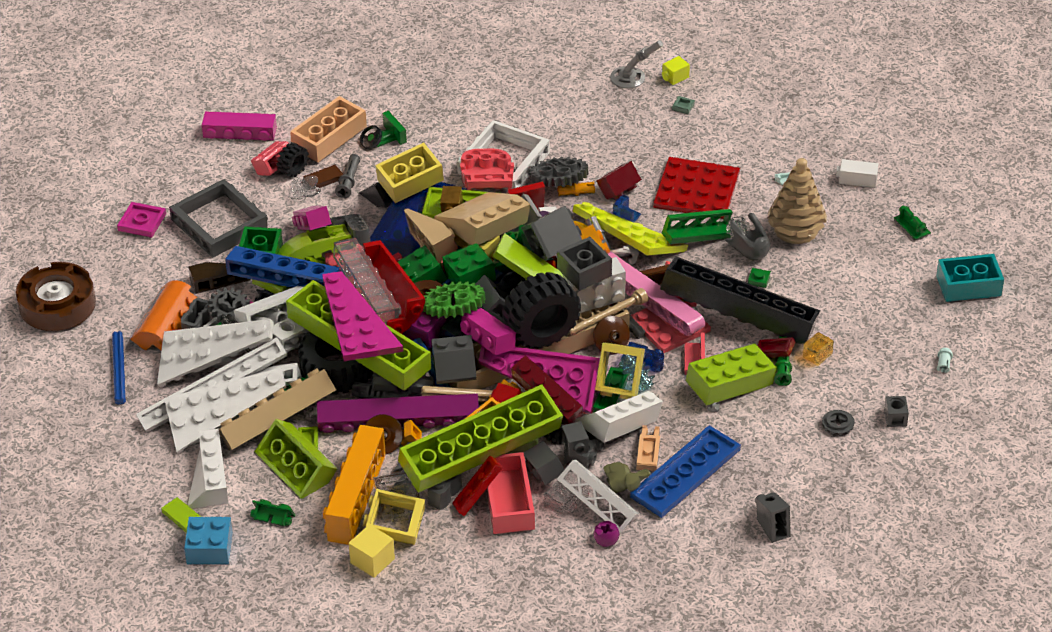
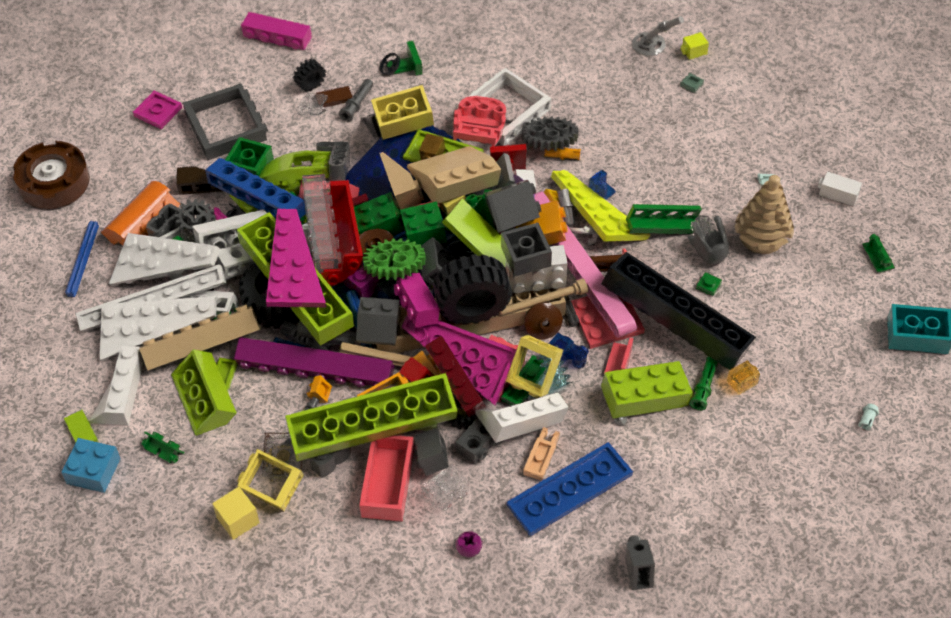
camera: 15 degrees right, 10 degrees up
coral brick [251,141,288,176] -> none
light nougat brick [290,96,367,163] -> none
dark pink brick [292,206,332,230] -> none
light orange brick [323,425,386,545] -> none
reddish brown dish [365,414,403,454] -> none
red tile [452,456,503,517] -> none
white fence [557,460,639,533] -> none
dark grey brick [562,421,589,457] -> none
dark red brick [596,161,642,200] -> none
olive animal [603,462,651,493] -> none
red plate [653,157,740,219] -> none
dark red tile [757,338,796,358] -> none
dark grey gear [822,410,855,436] -> none
dark grey brick [884,396,909,427] -> none

